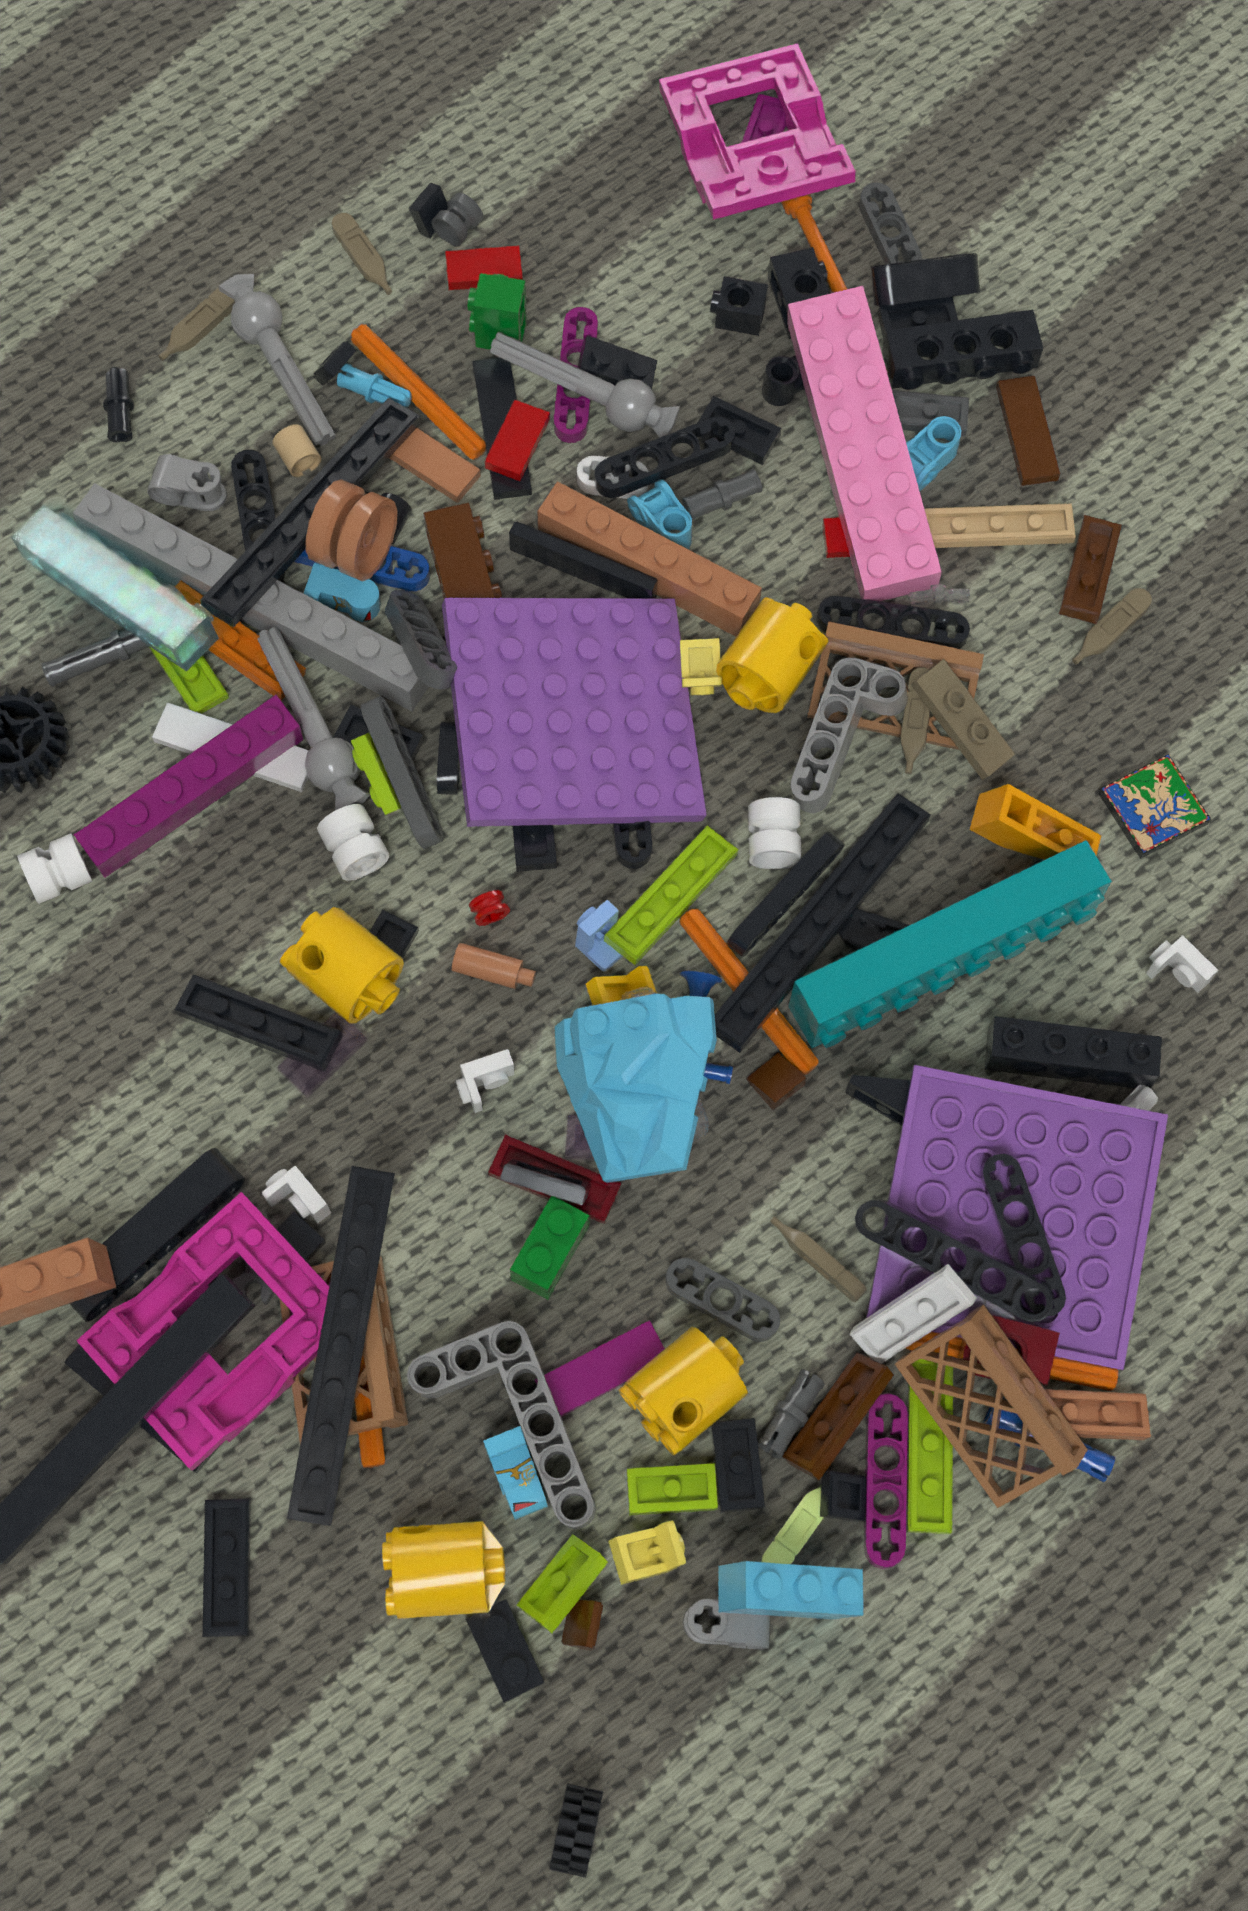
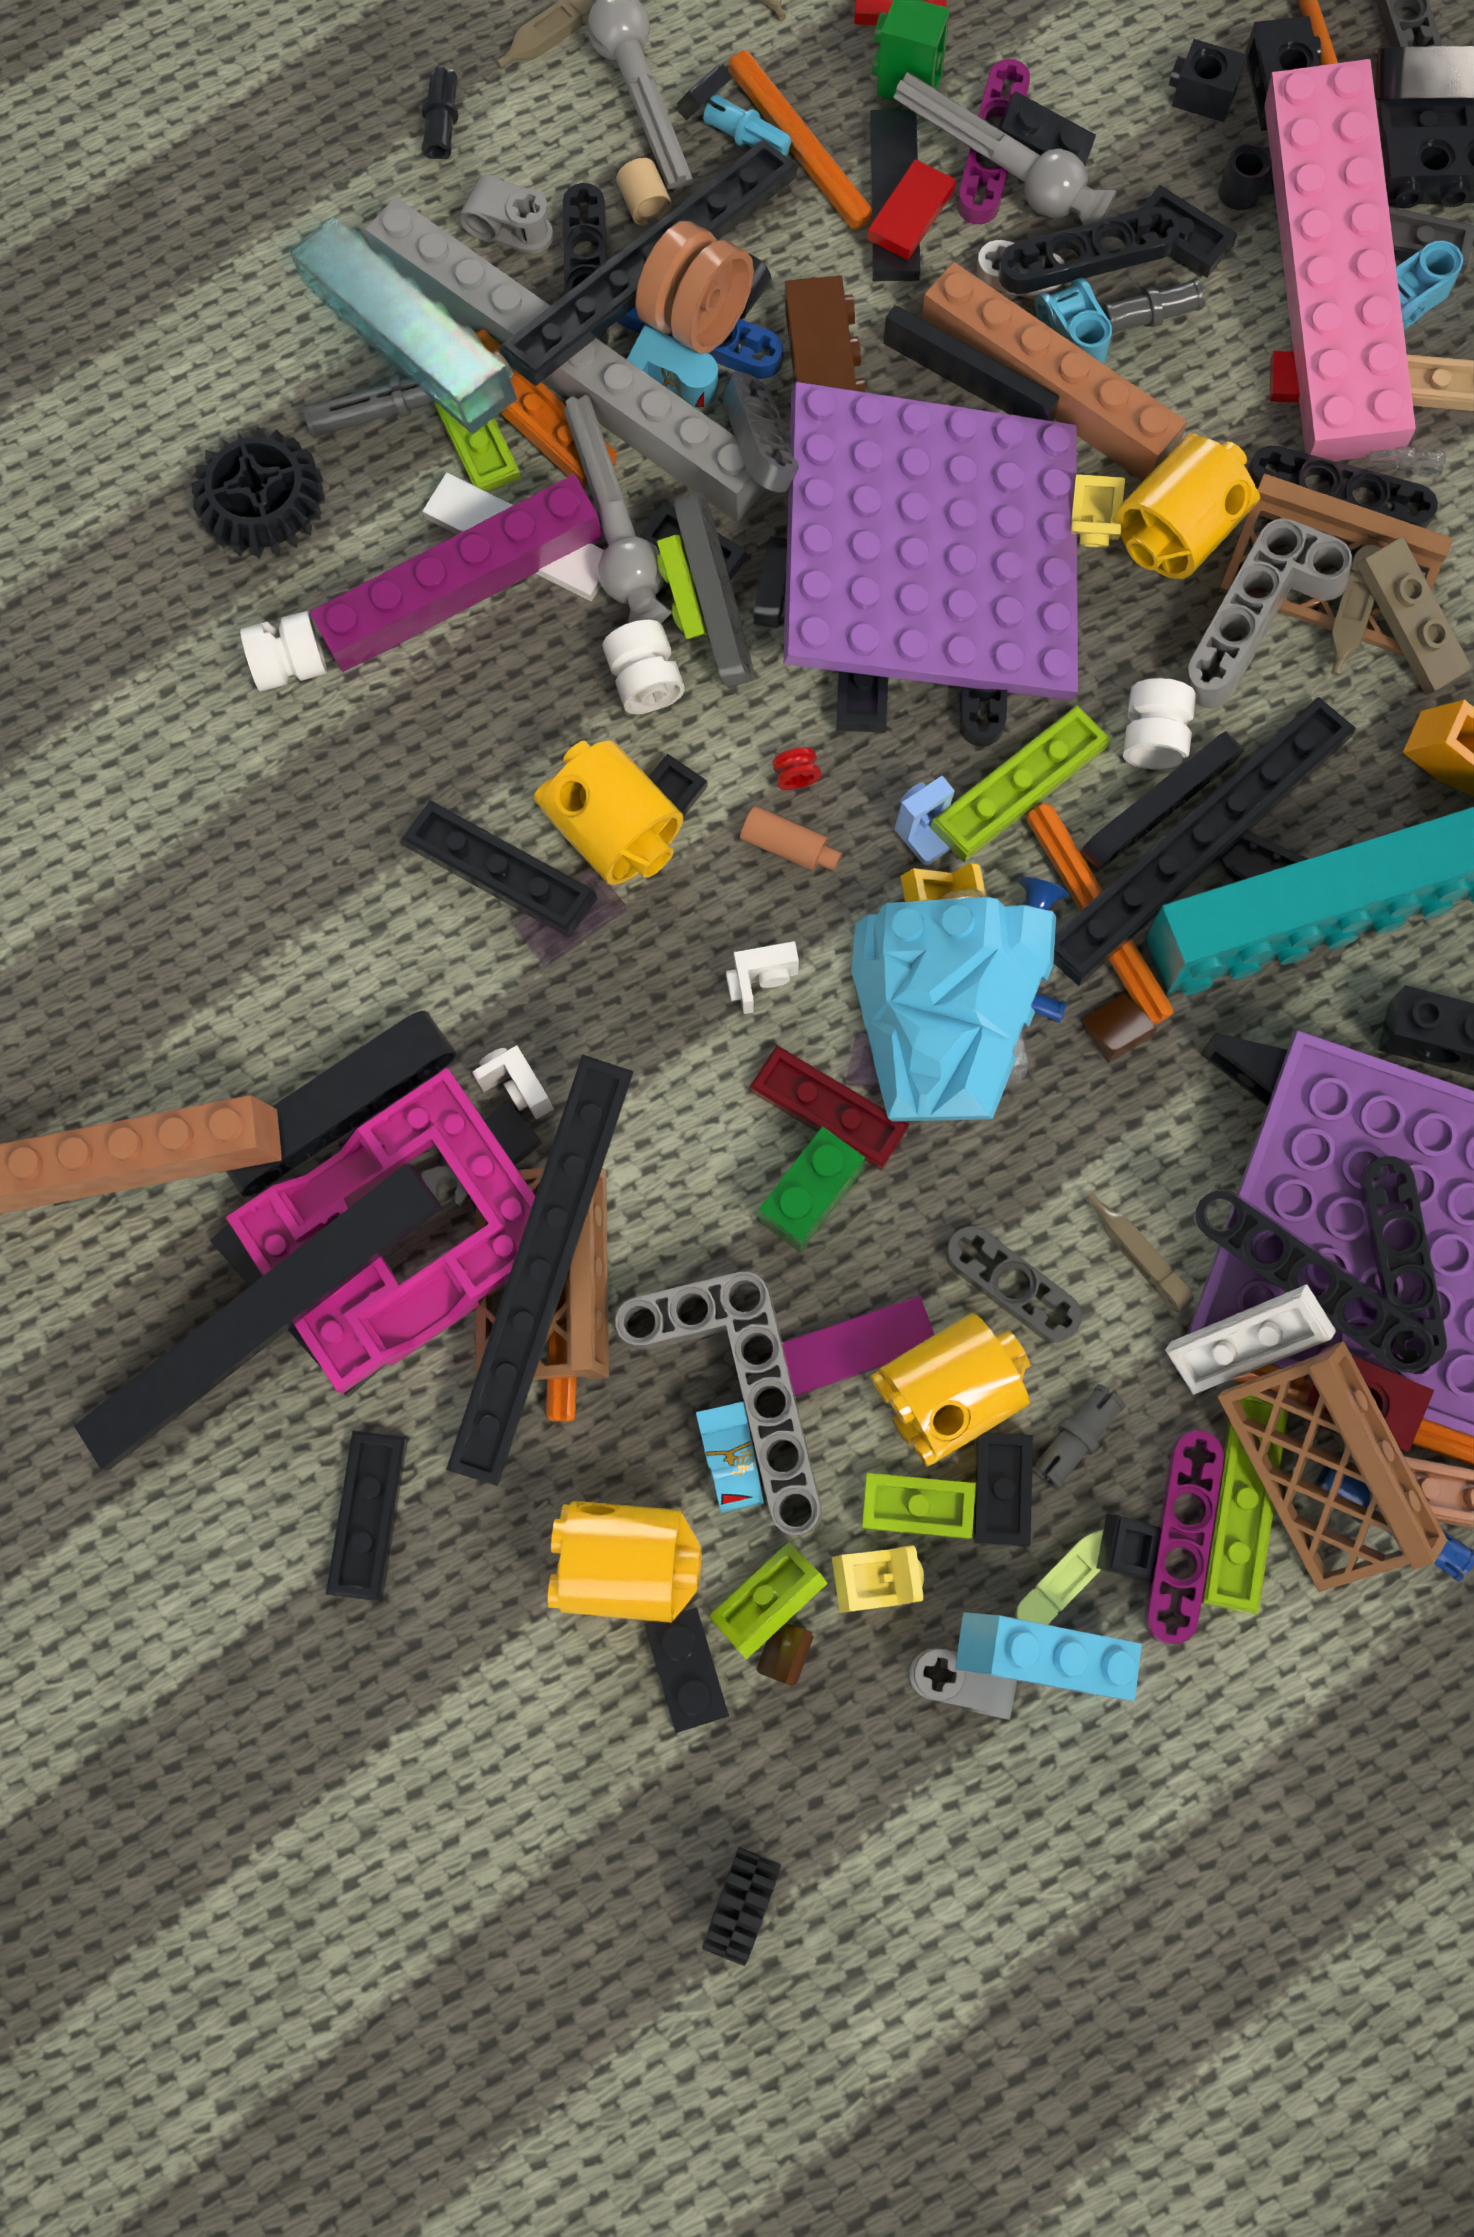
camera: 15 degrees right, 5 degrees up
nougat tile [389,428,481,503] -> none
black tile [500,1159,591,1205] -> none
reddish brown tile [782,1352,894,1481] -> none

